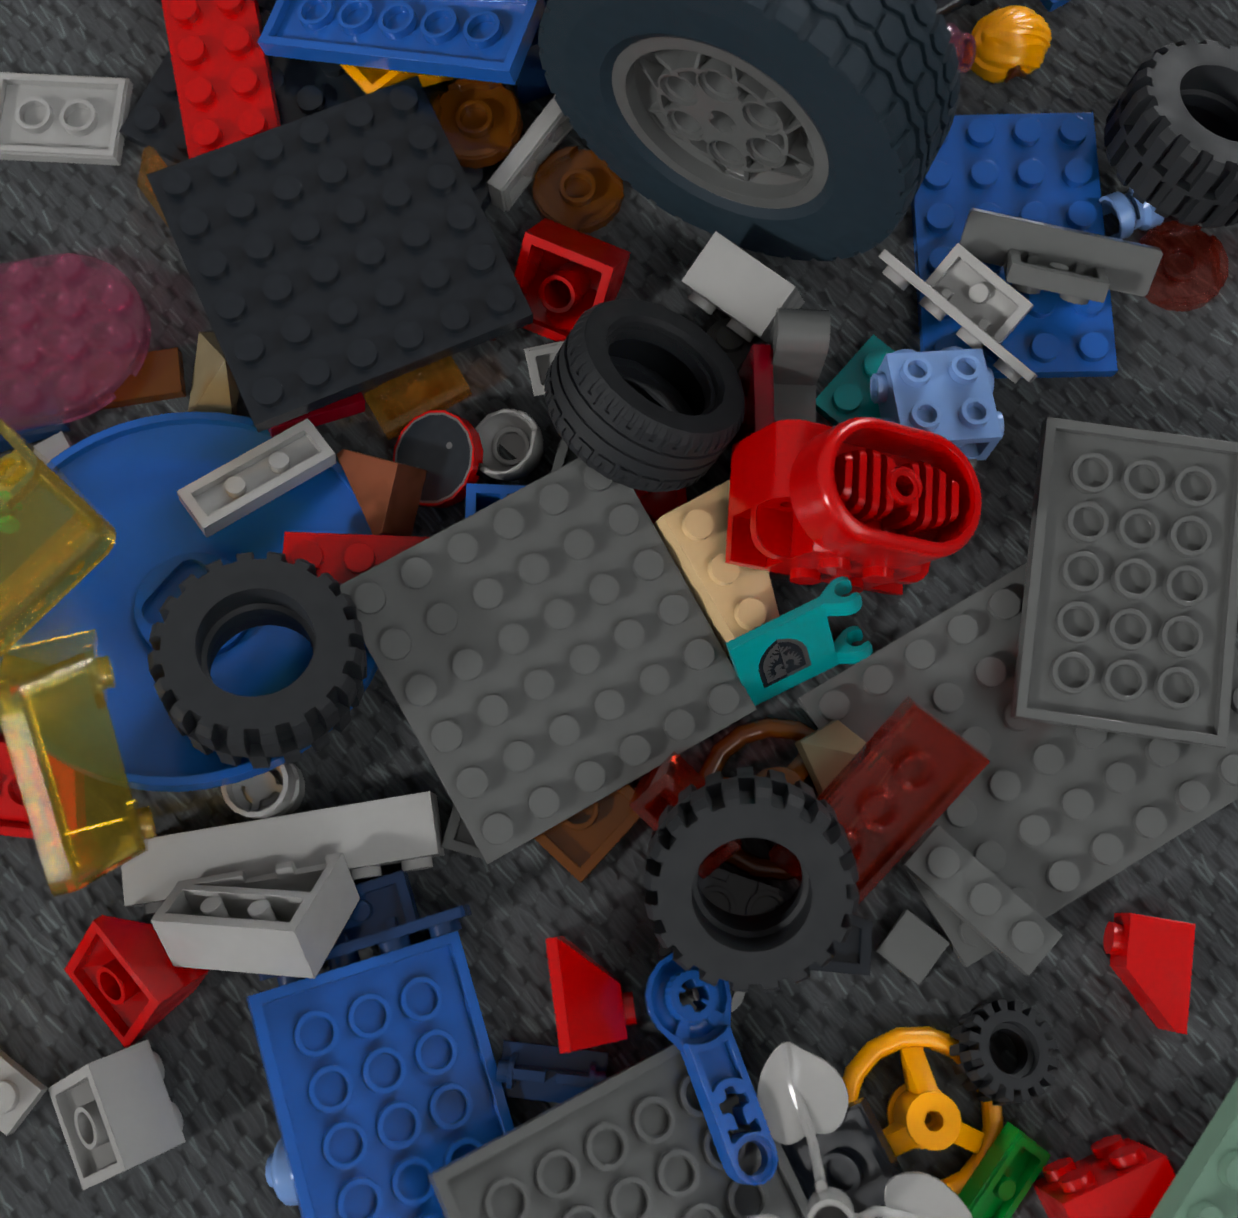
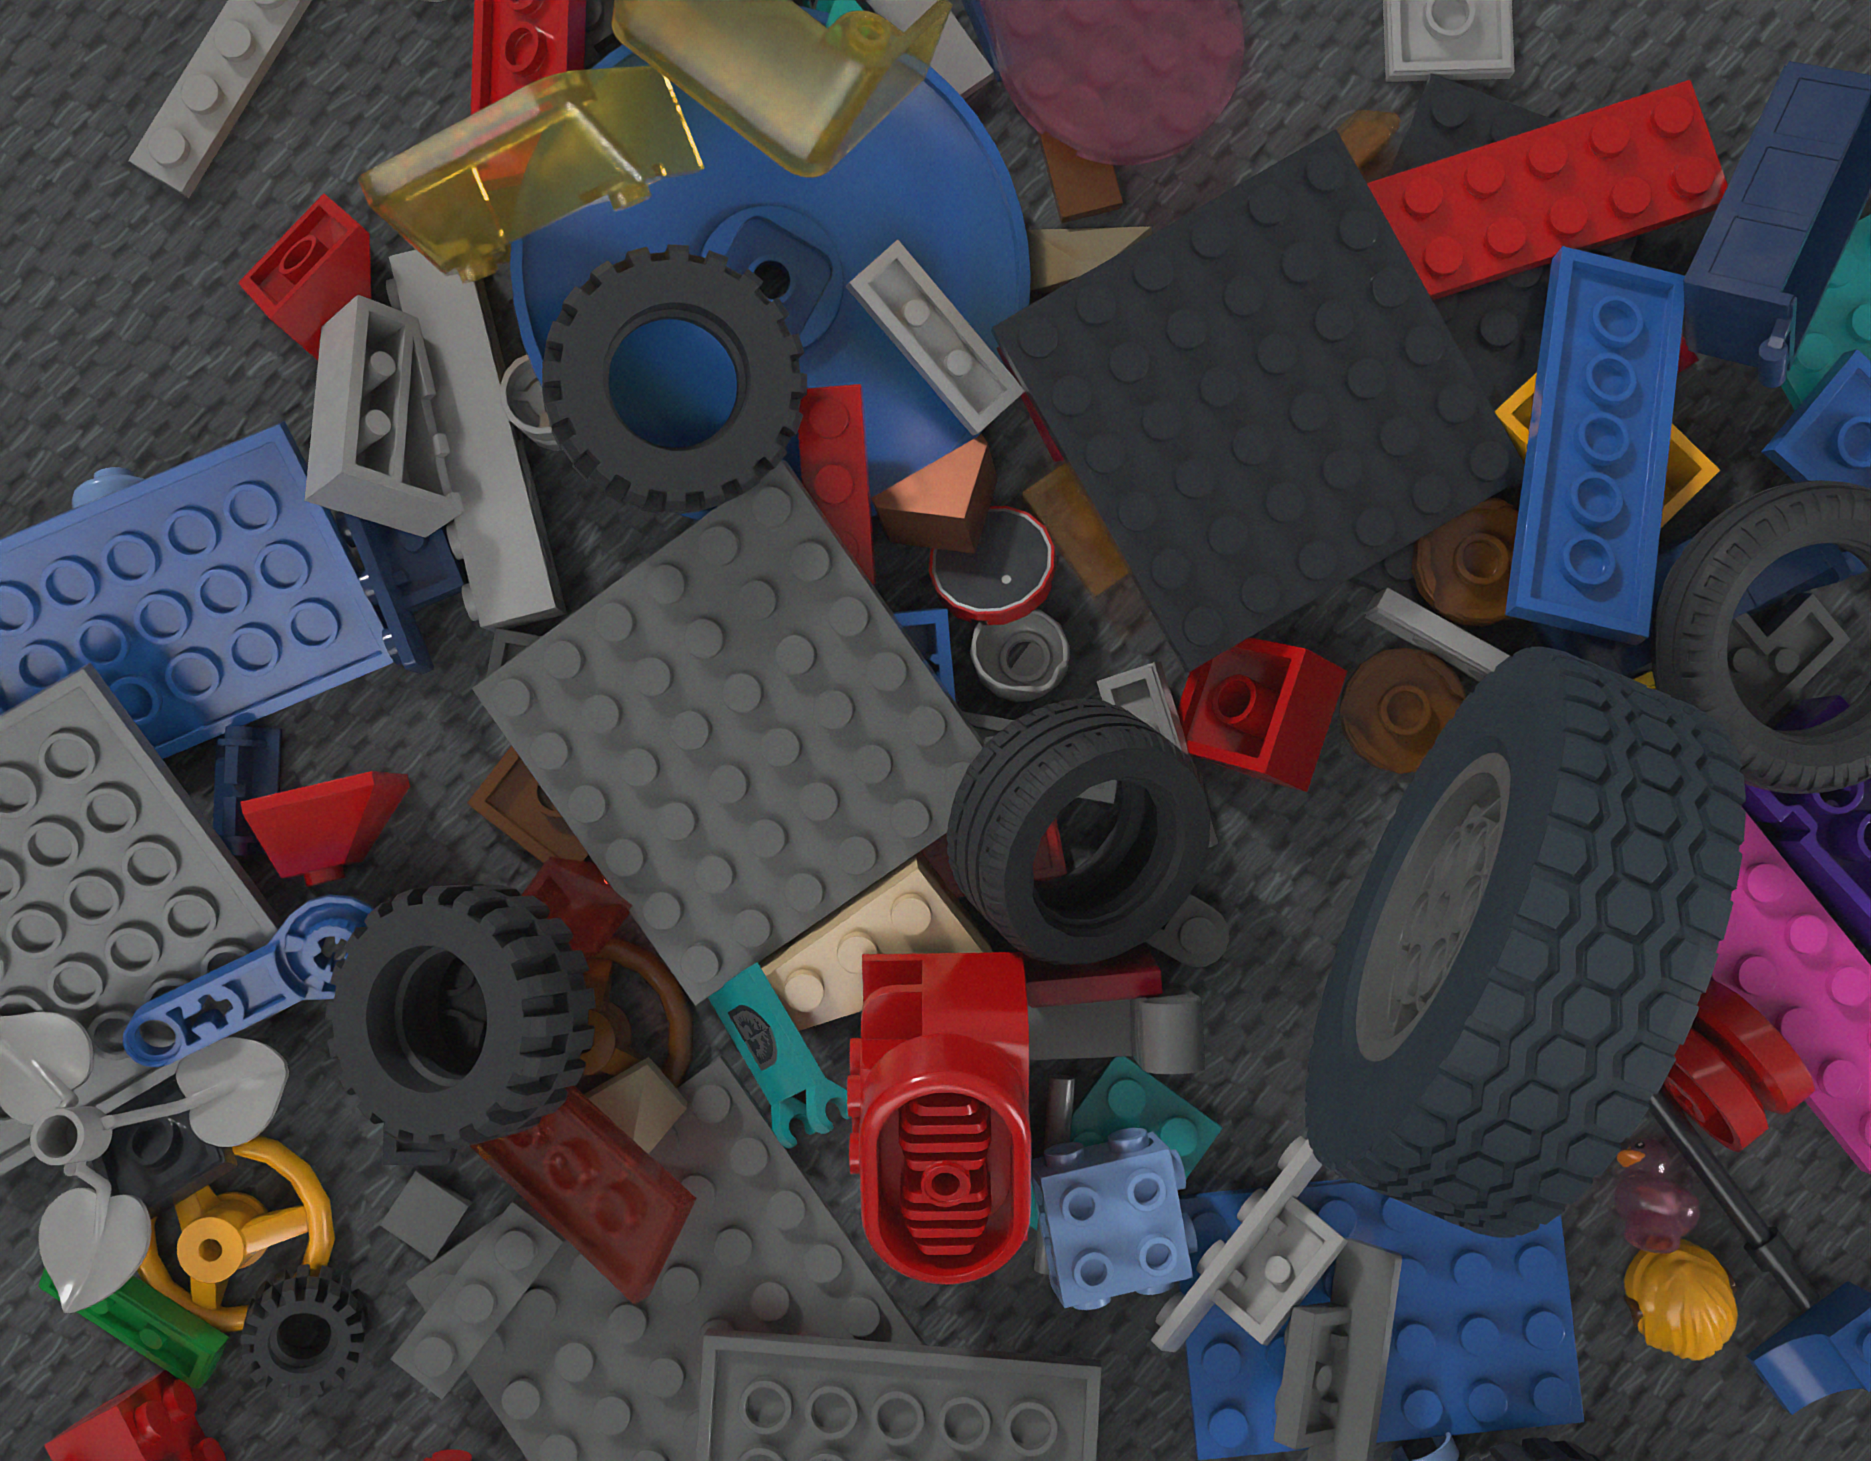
camera: 85 degrees right, 10 degrees up
light grey slope [48,1039,186,1190] -> none
light grey slope [682,231,805,343] -> none

